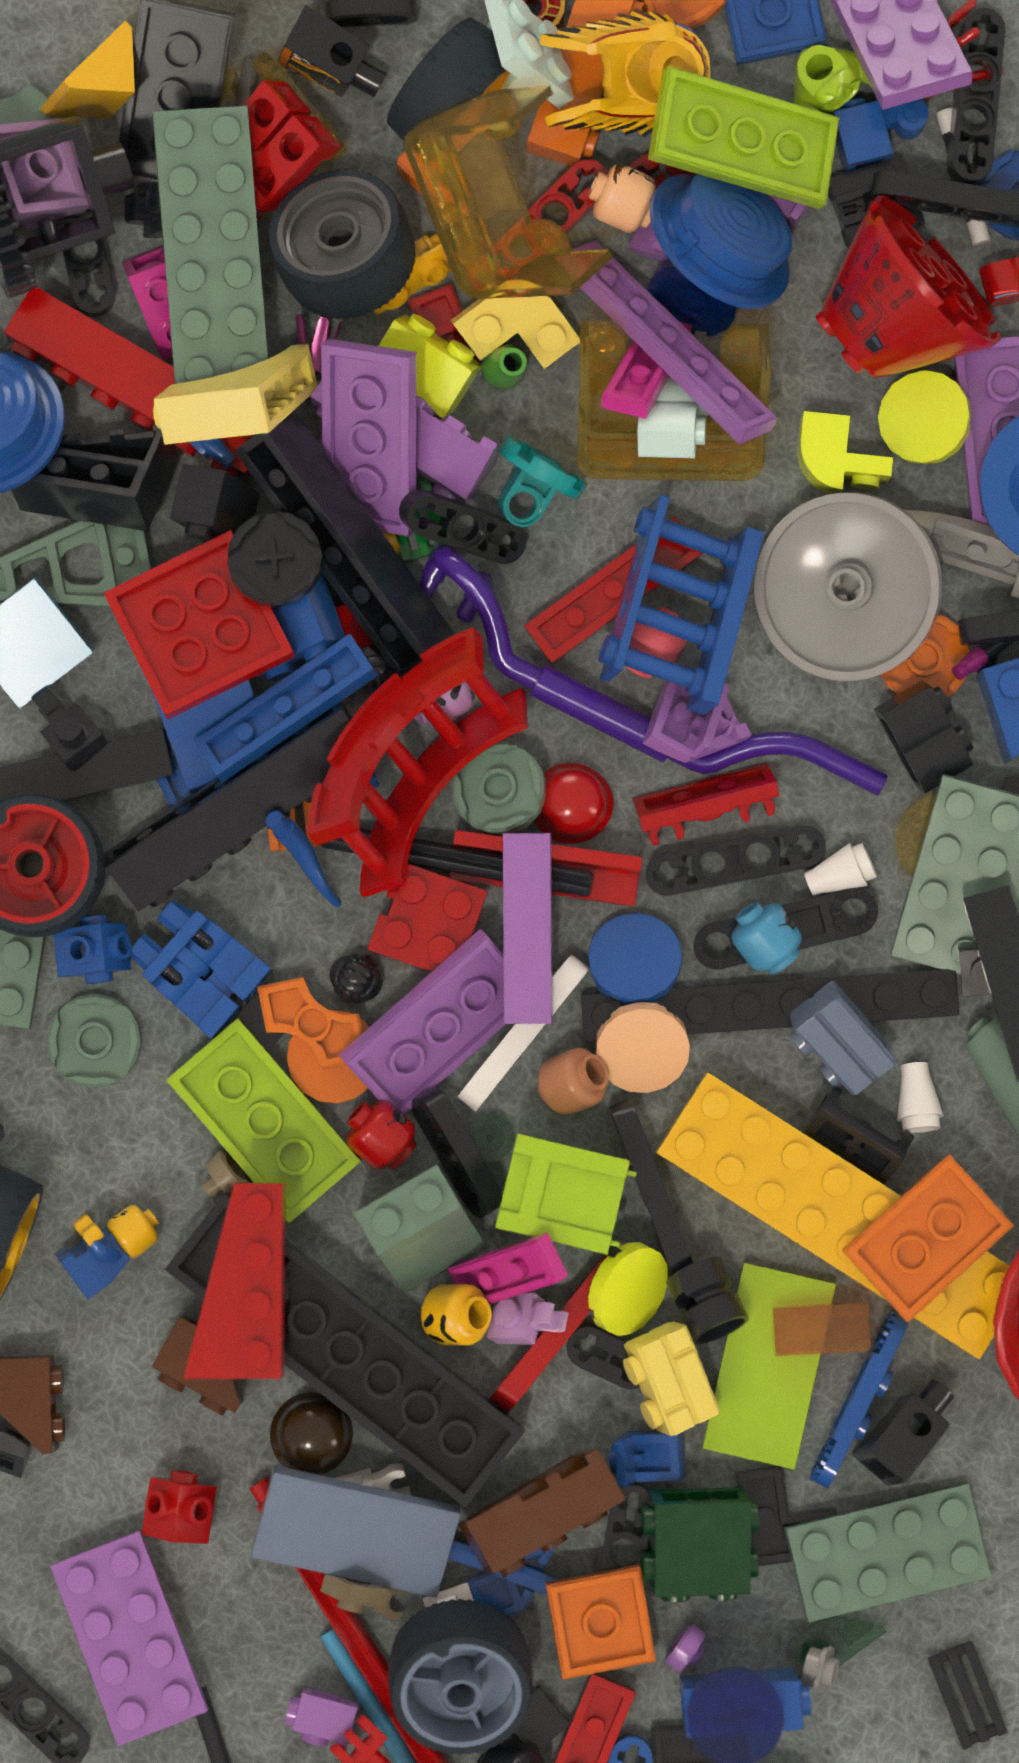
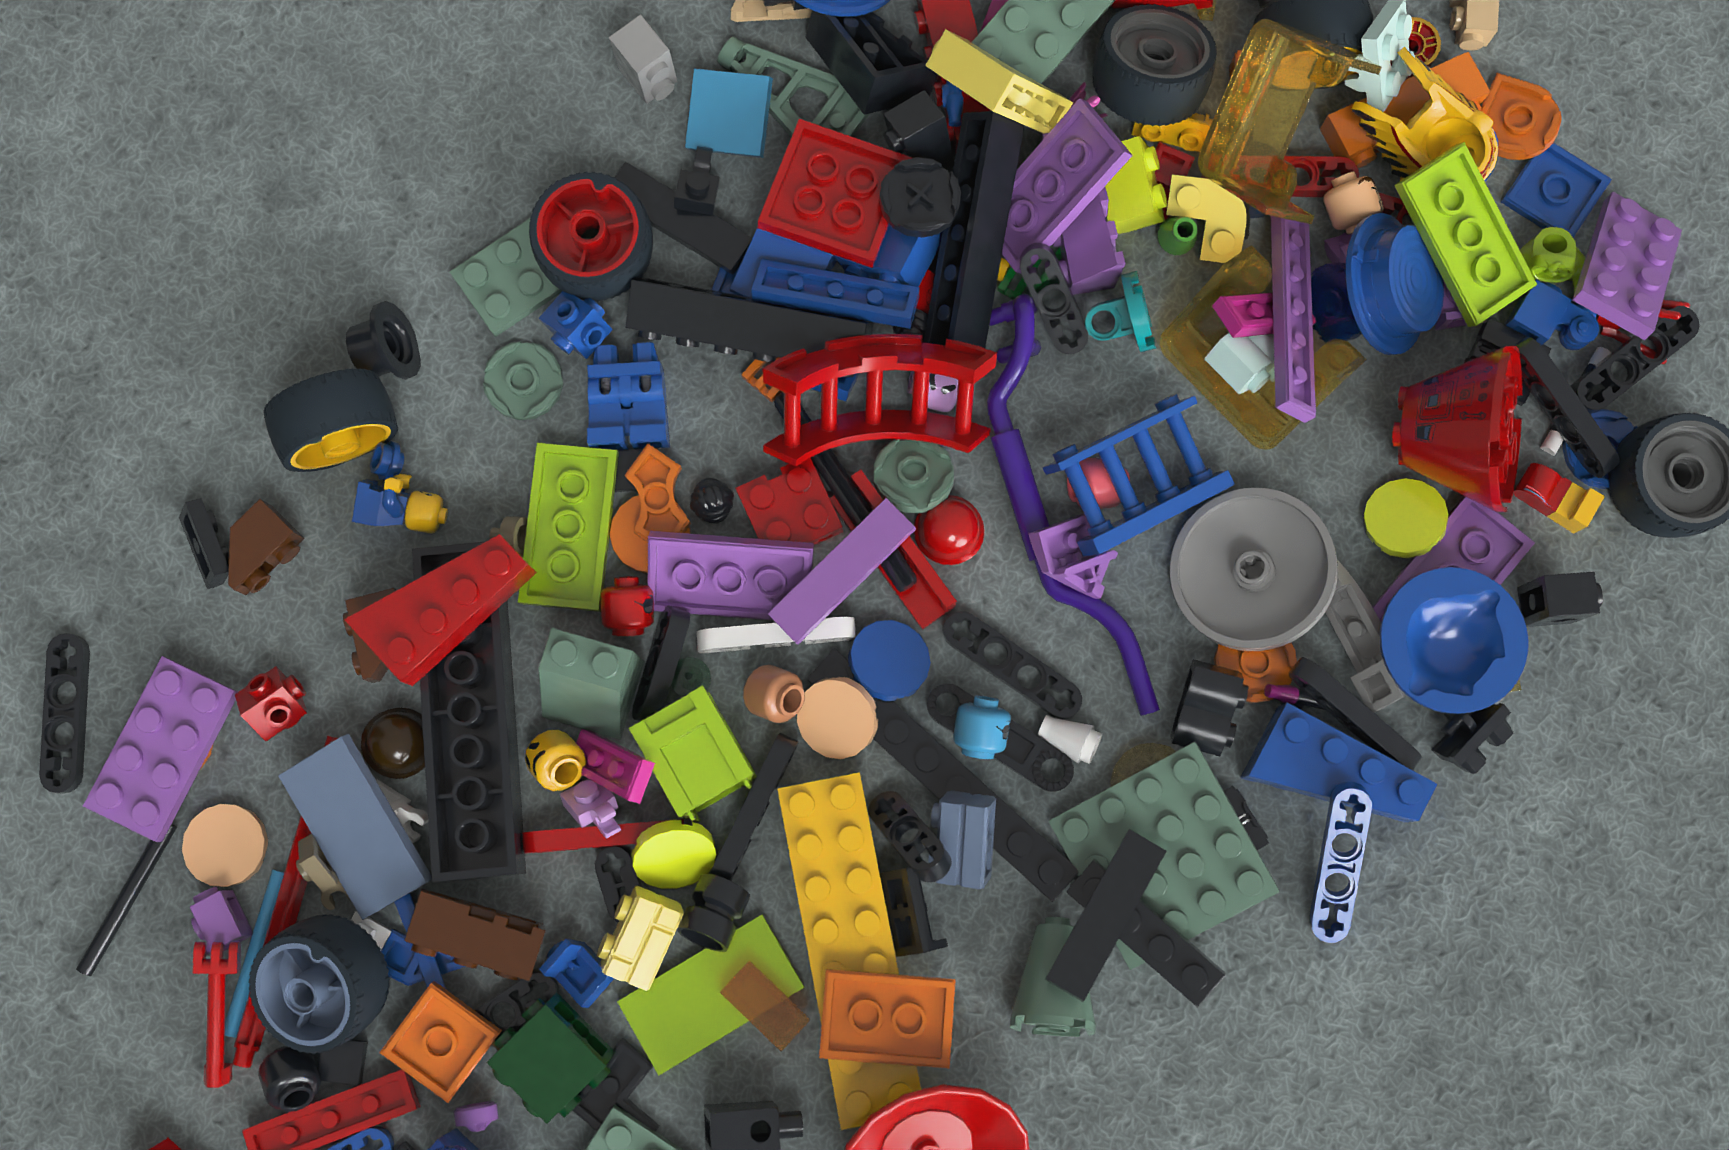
camera: 50 degrees right, 5 degrees down
blue animal [265,811,341,908] -> none
red plate [524,516,702,665] -> none
red plate [632,762,780,846] -> none
neon yellow brick [797,411,893,495] -> none
blue plate [809,1308,909,1488] -> none
white cone [897,1062,944,1133] -> none
none -> light nougat tile [182,804,268,887]
none -> blue plate [370,441,404,481]
none -> black beam [868,791,952,882]

